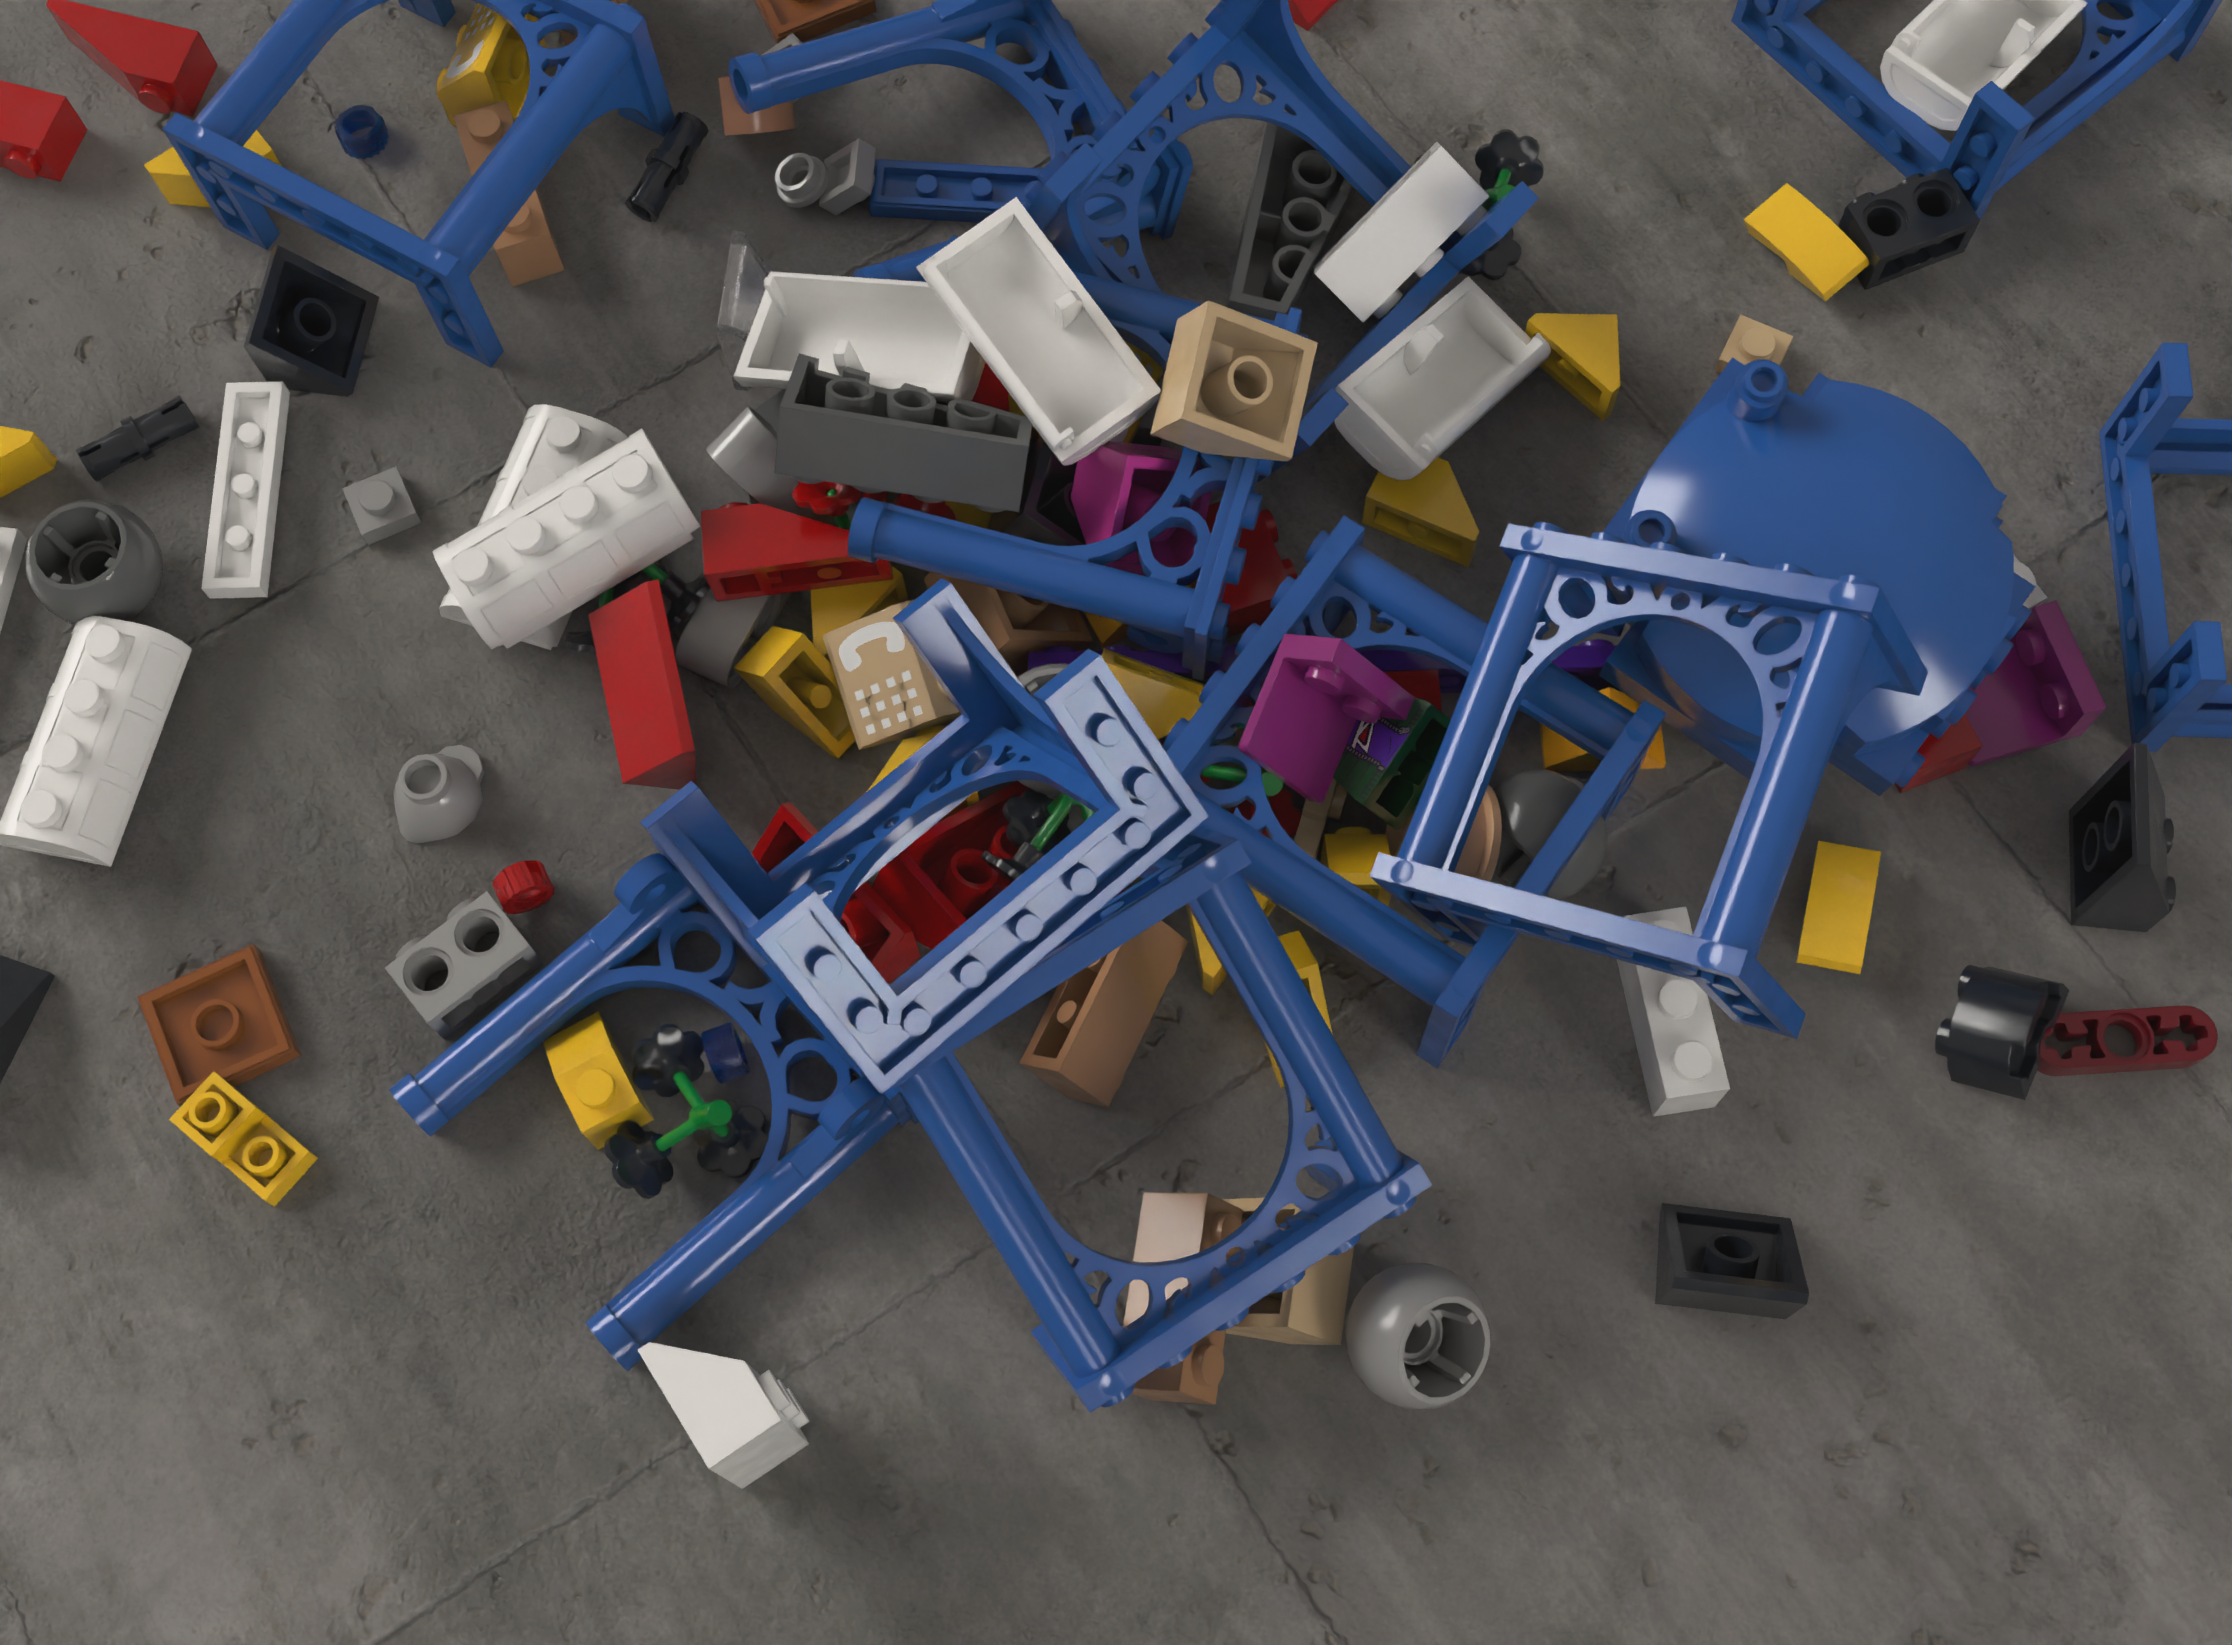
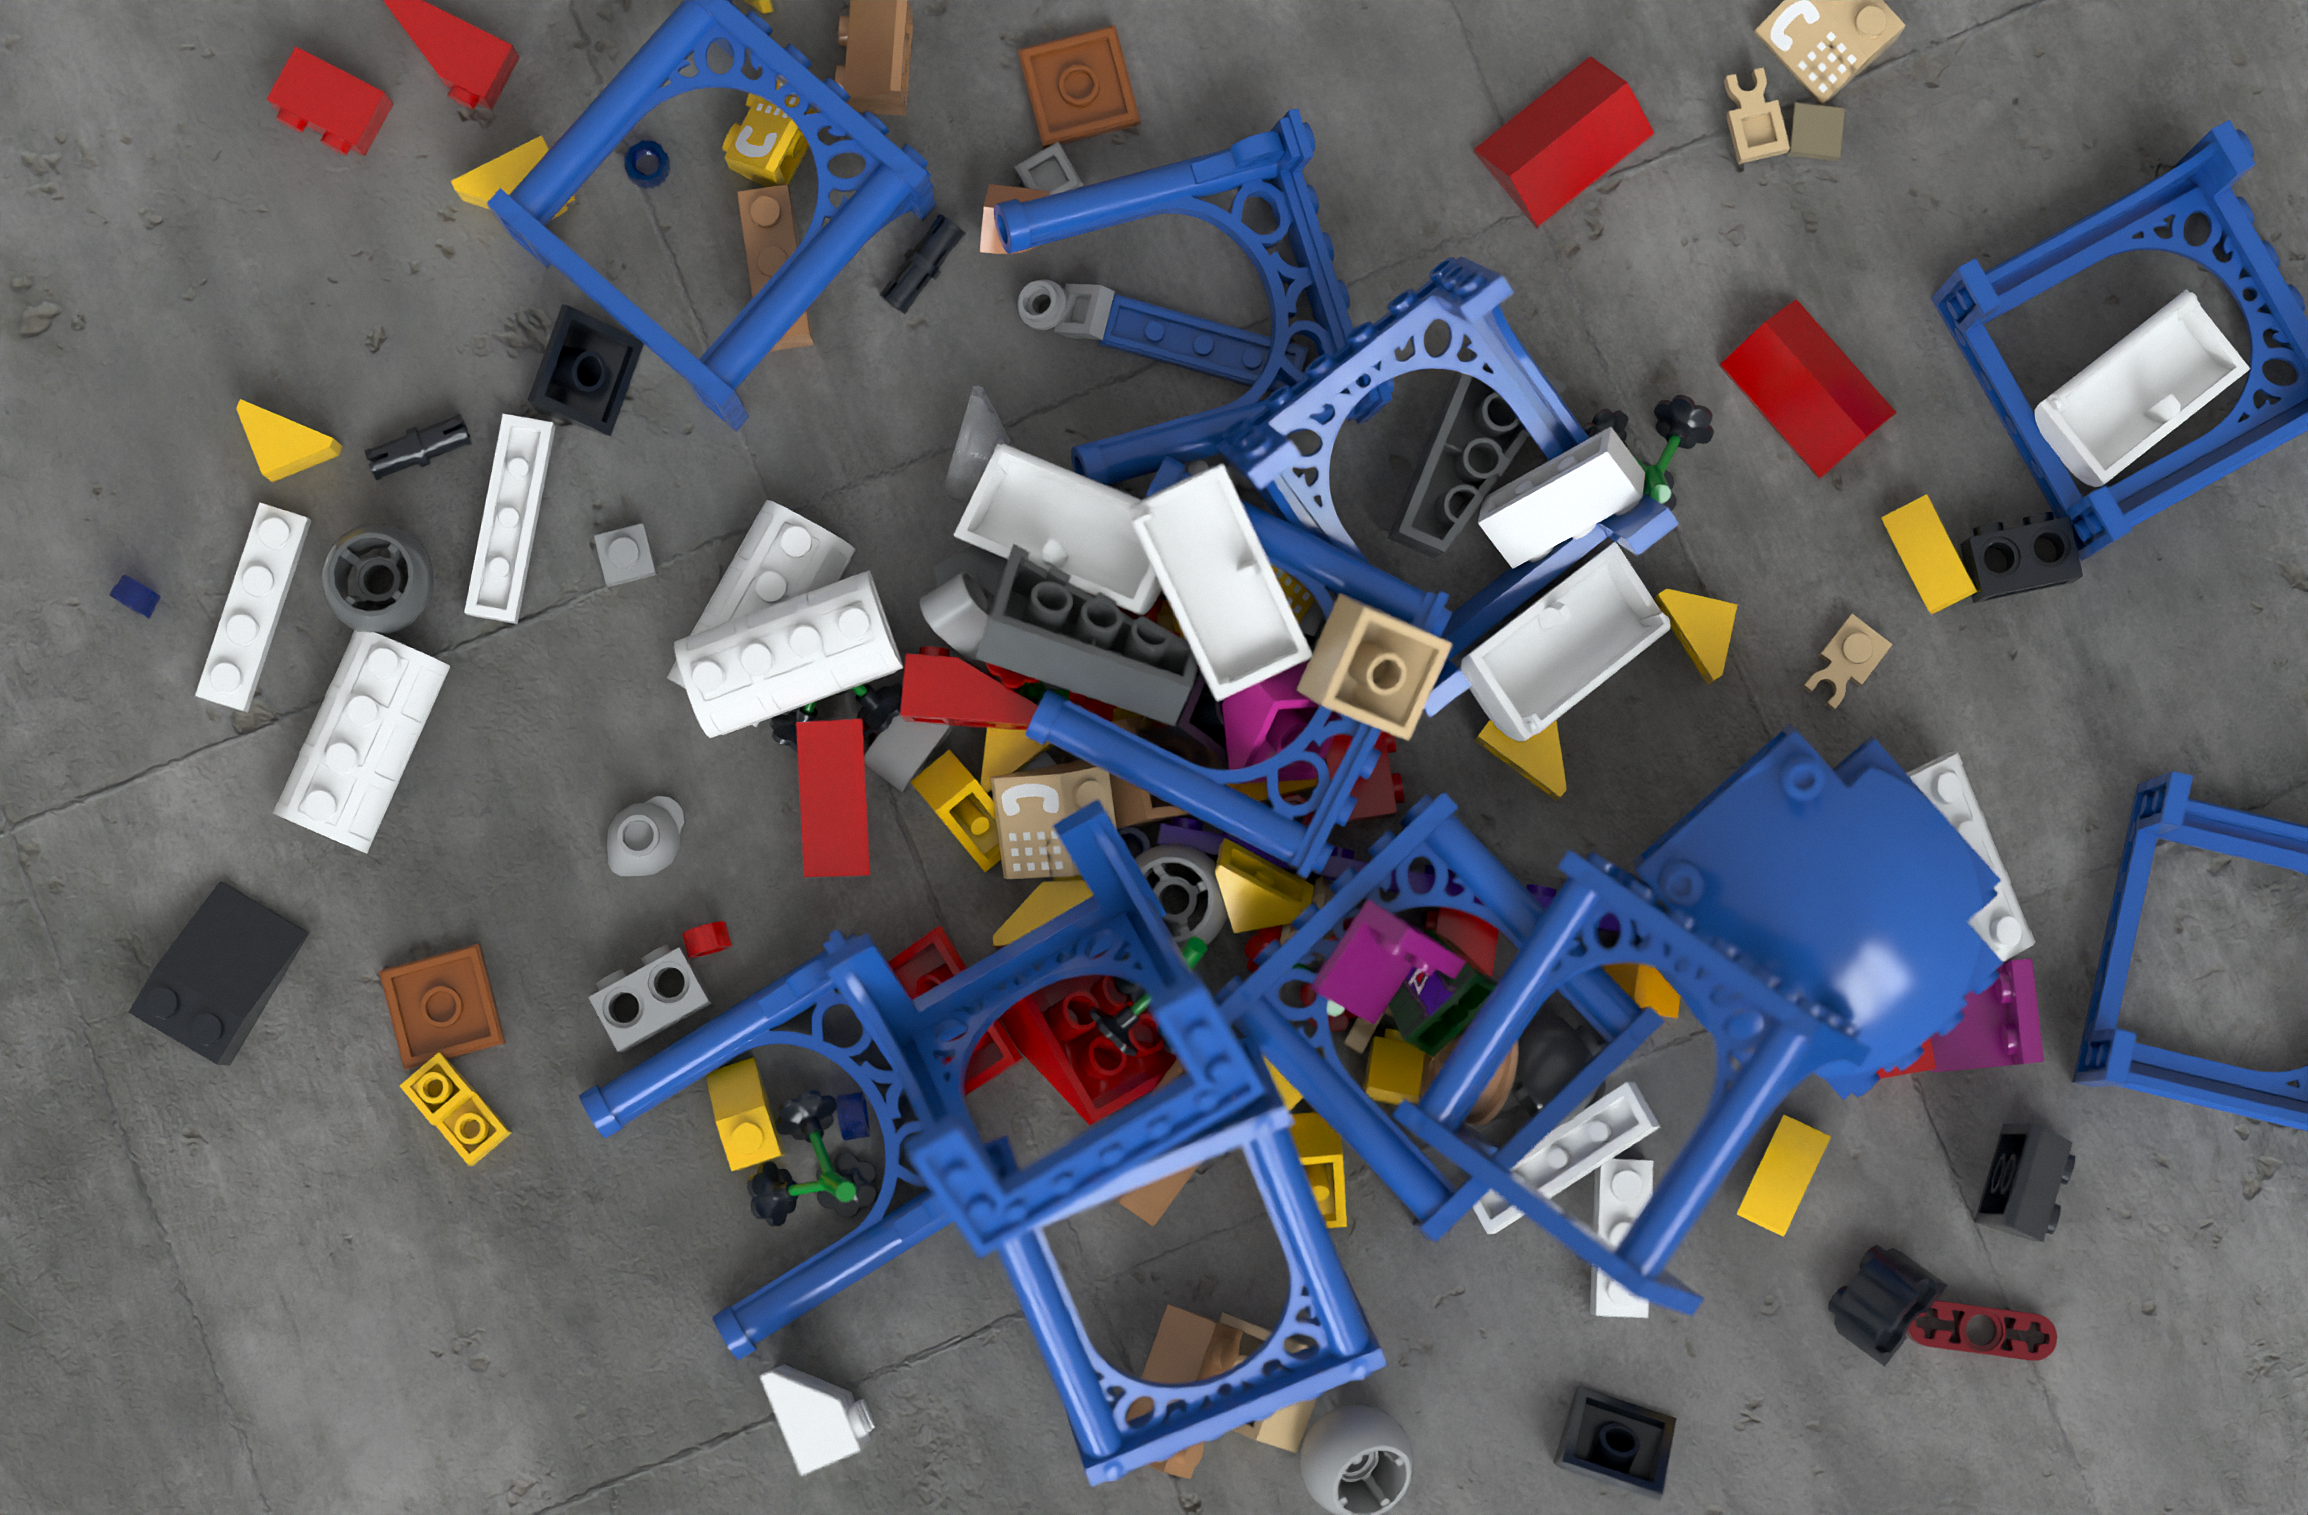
camera: 10 degrees right, 15 degrees up
none -> white plate [1473,1082,1660,1234]
none -> red slope [1719,299,1897,479]

